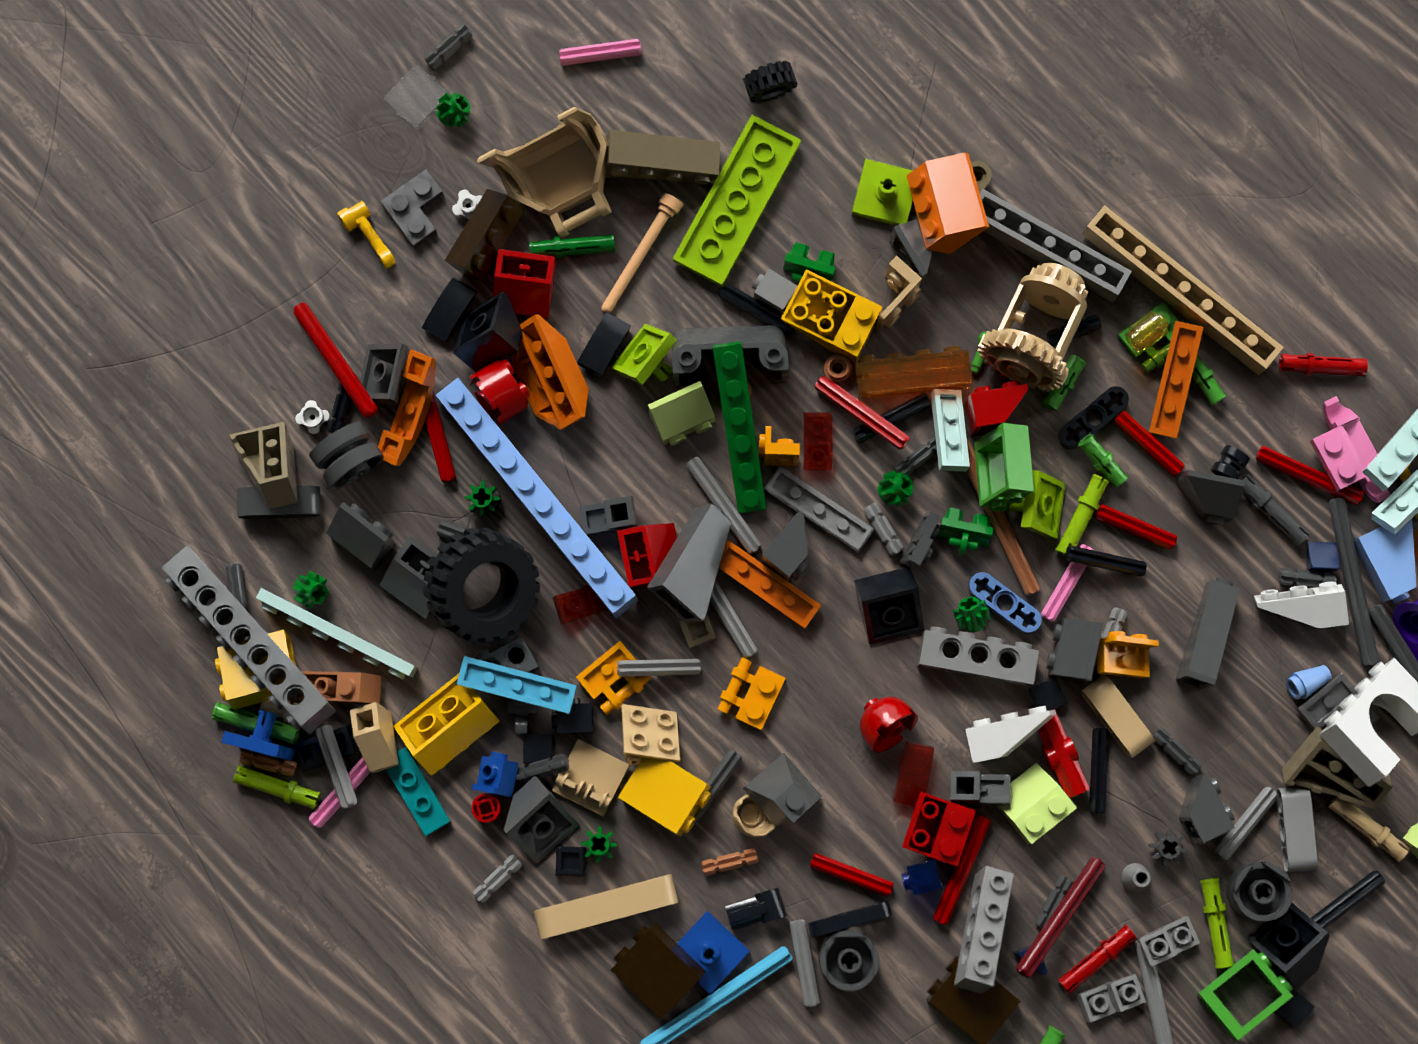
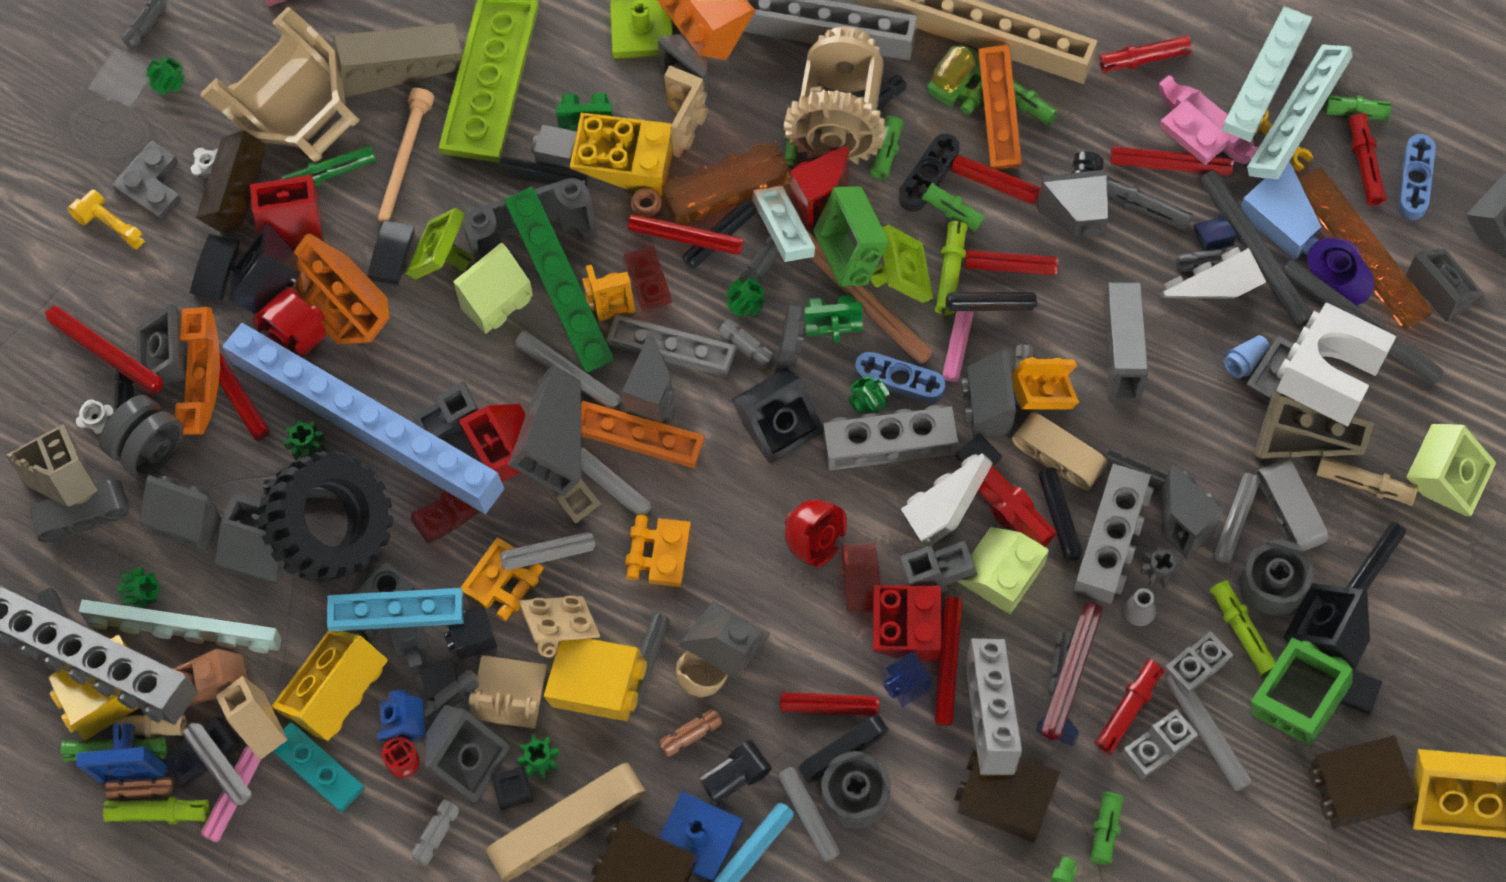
camera: 15 degrees left, 15 degrees down
none -> light grey brick [1073,464,1154,604]

